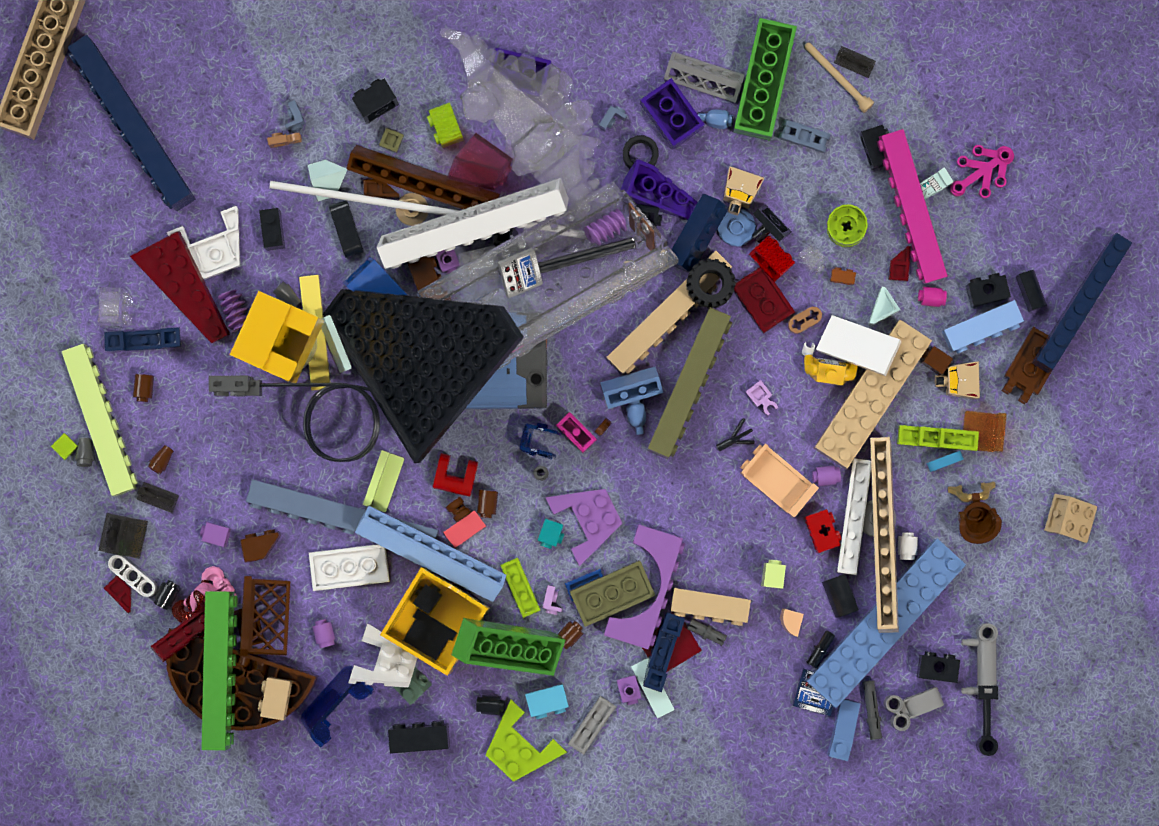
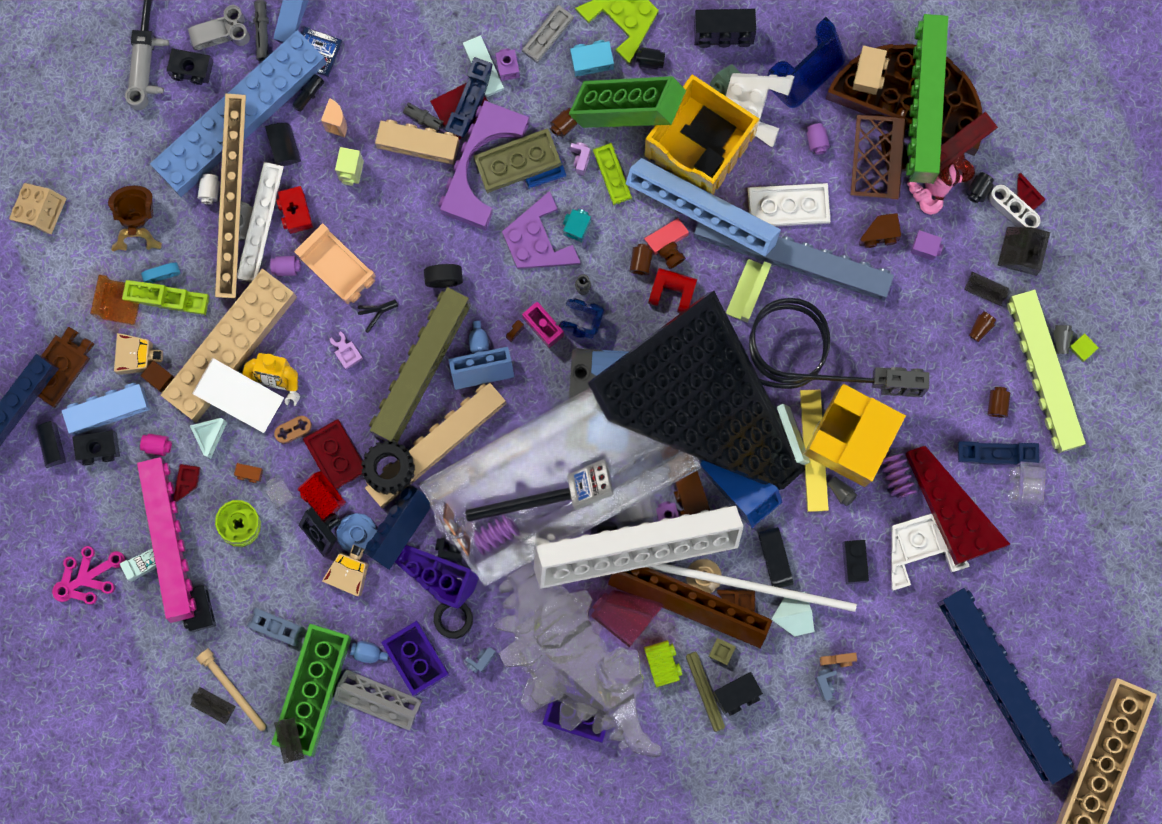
camera: 175 degrees left, 5 degrees down
none -> clear smoke hinge [274,717,304,764]
none -> black tyre [424,264,463,288]
none -> olive axle [686,652,725,732]

